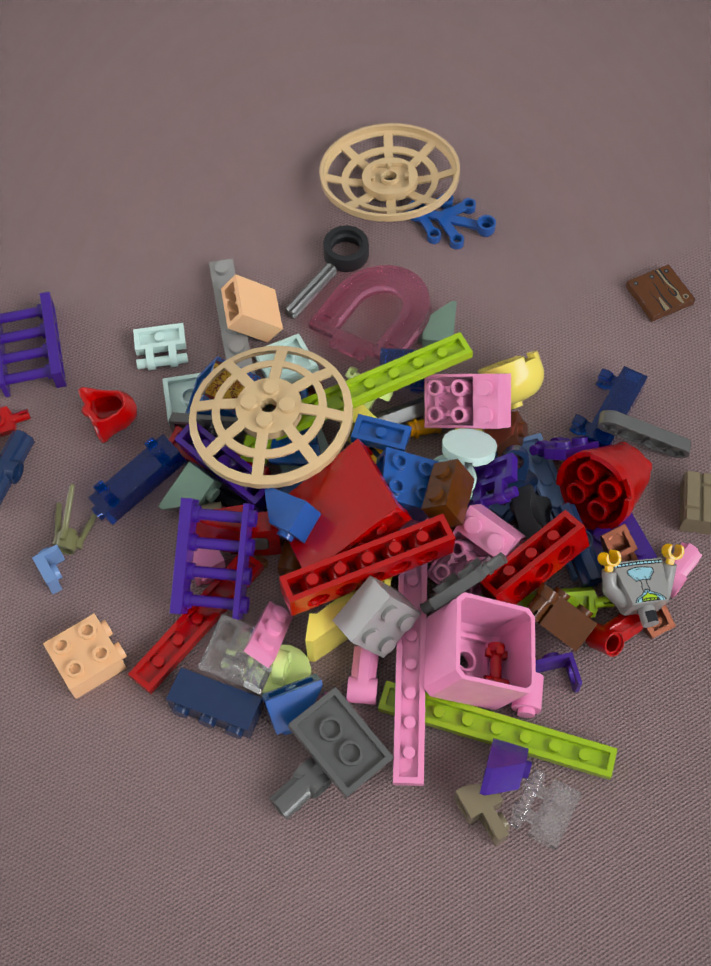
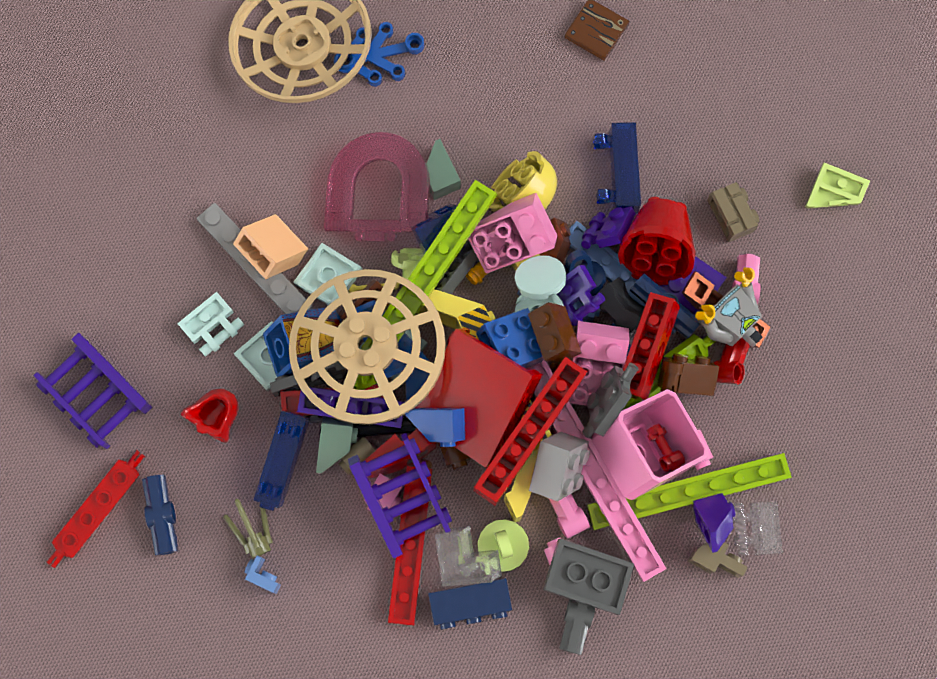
camera: 35 degrees left, 15 degrees up
light nougat brick [43,613,127,699] -> none
bright pink plate [244,601,293,668] -> none
blue slope [261,673,323,735] -> none
dark grey axle [285,263,337,319] -> none
black tyre [323,225,369,272] -> none
blue plate [351,414,411,452] -> none
dark purple bracket [535,652,582,693] -> none
dark grey beam [598,410,691,458] -> none

